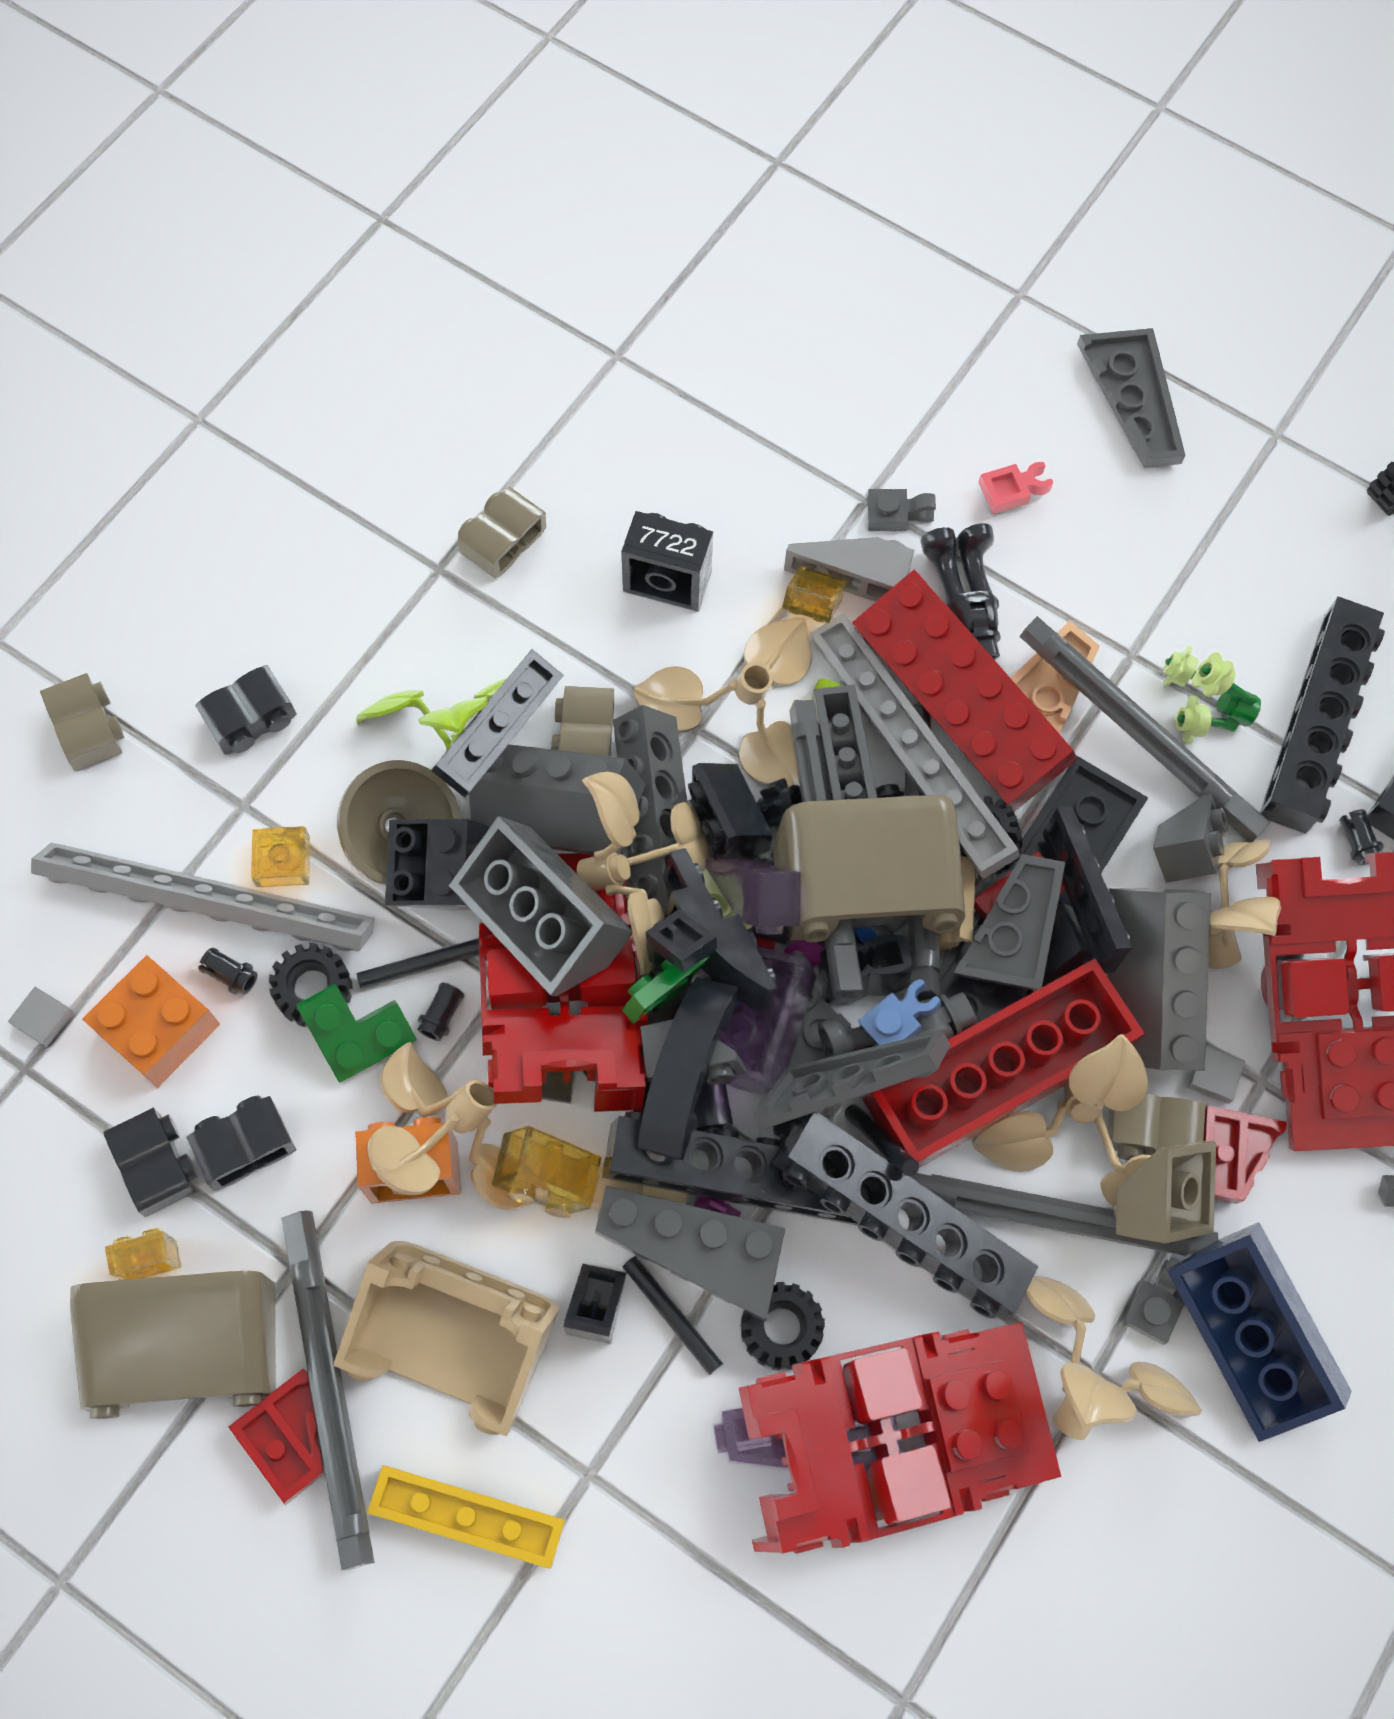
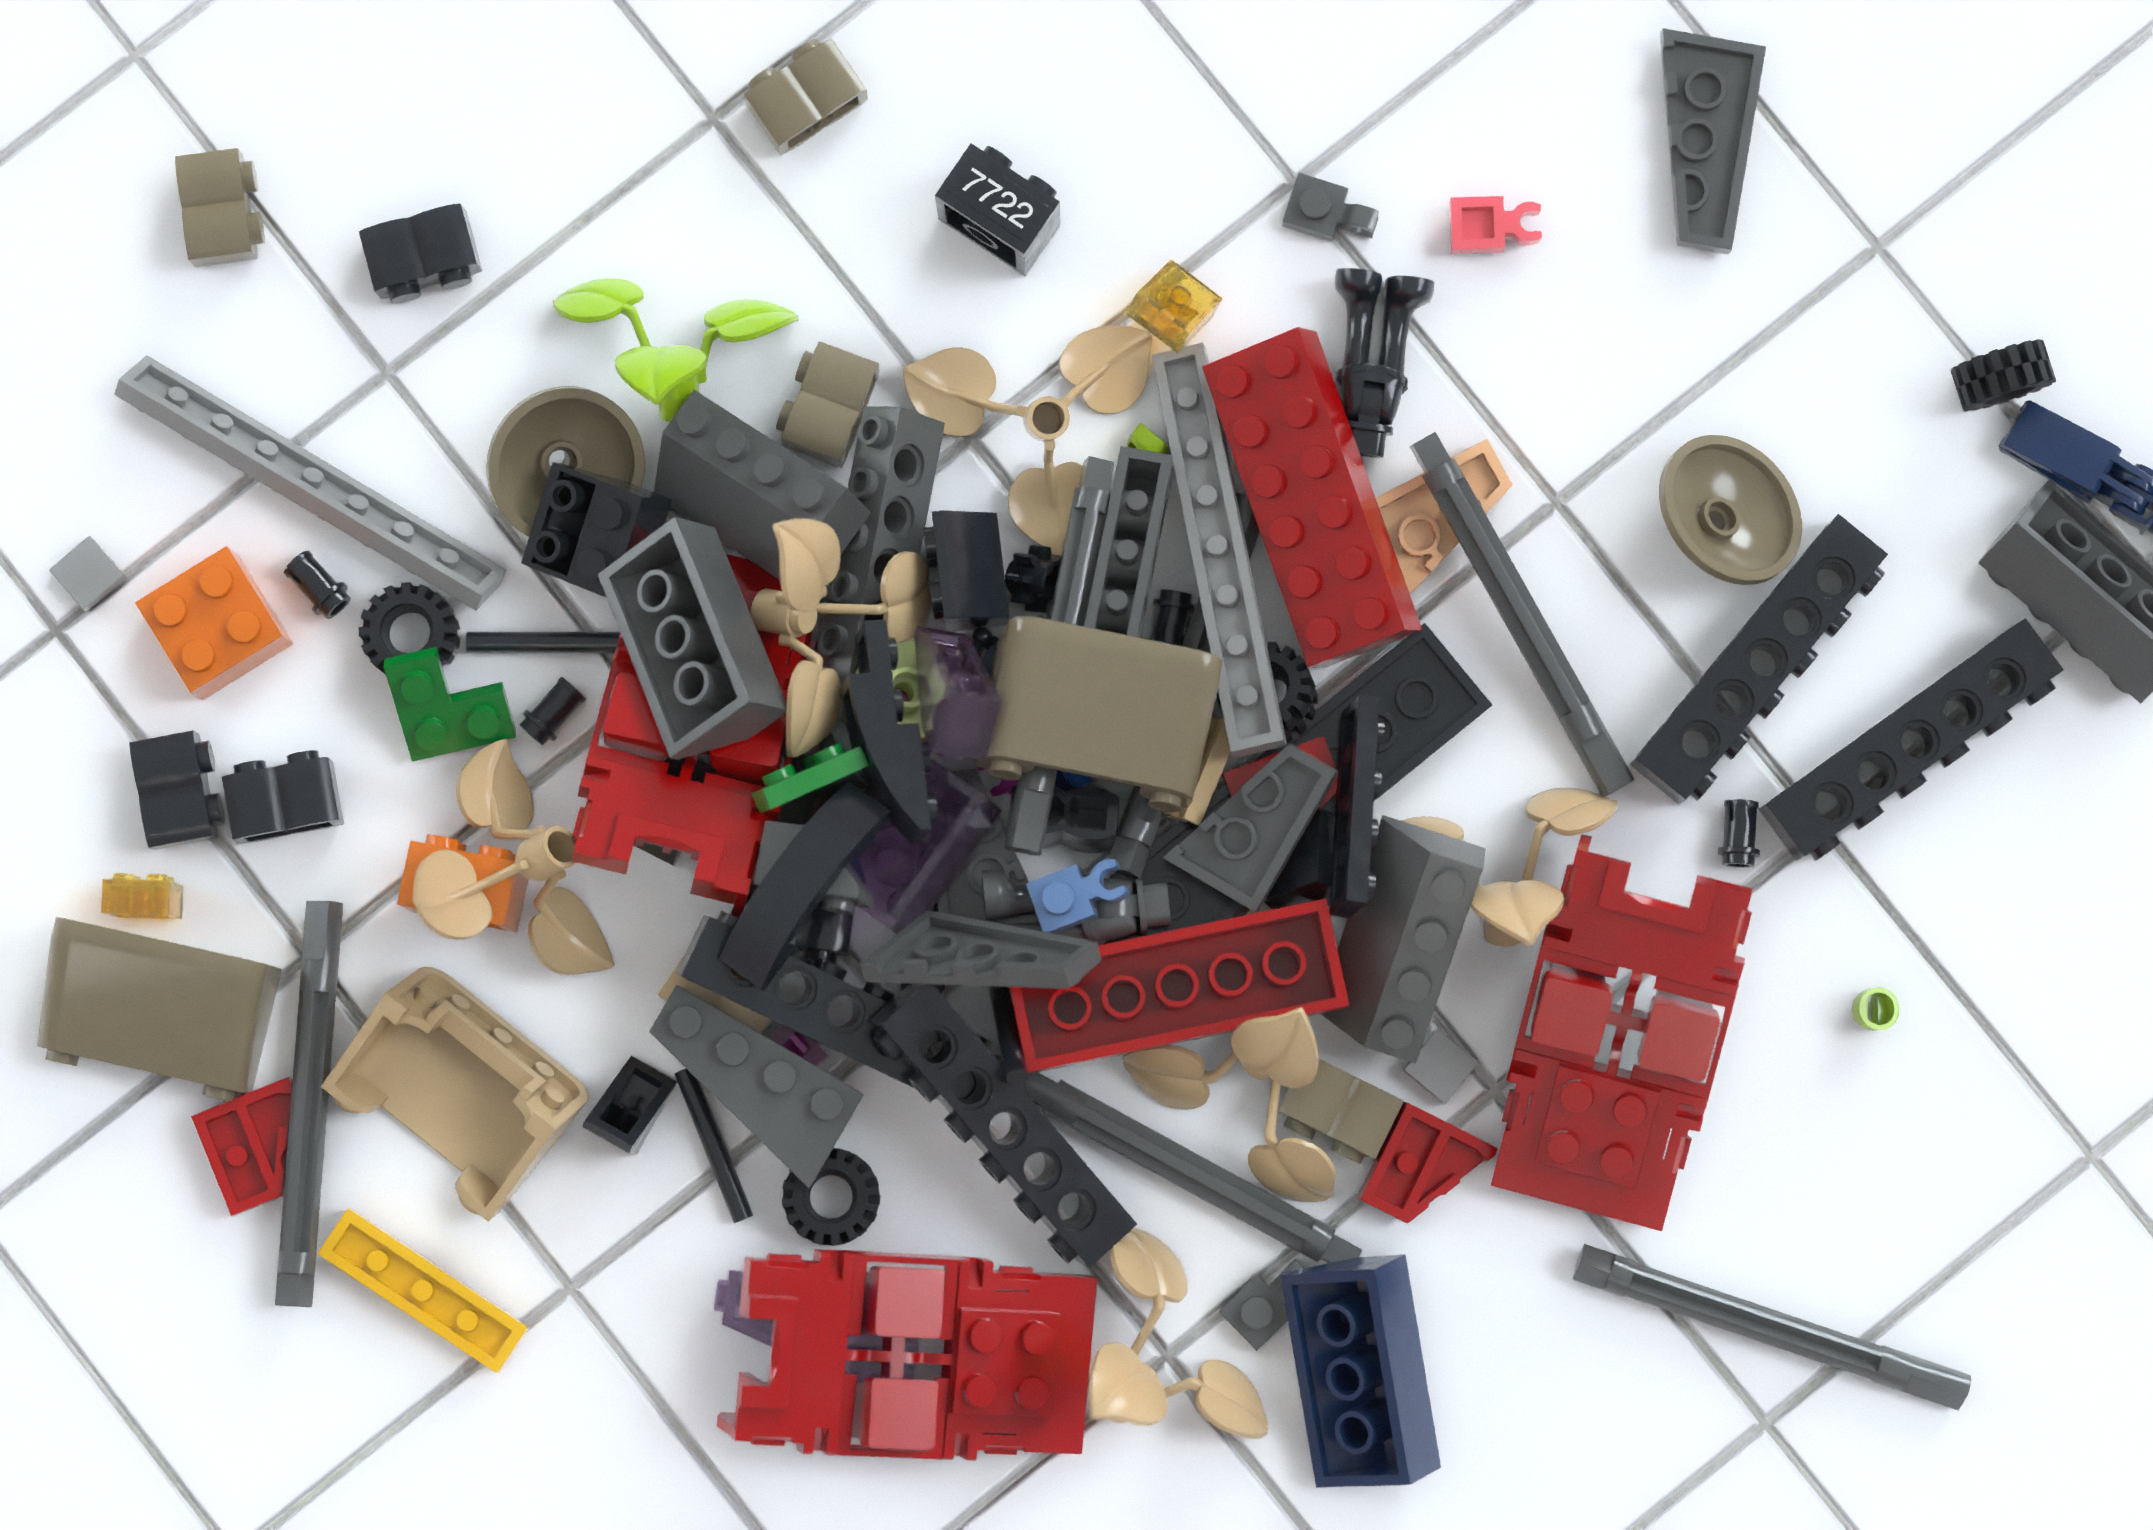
camera: 20 degrees right, 15 degrees up
clear yellow piece [251,826,310,887] -> none
plate [431,649,564,798] -> none
clear yellow brick [492,1125,602,1218] -> none
black bracket [646,909,718,973] -> none
light grey slope [784,537,915,602] -> none
dark tan slope [1114,1140,1216,1244] -> none
dark grey slope [1153,794,1228,883] -> none
yellowish green plant [1163,645,1261,744] -> none
none -> dark tan dish [1659,435,1802,585]

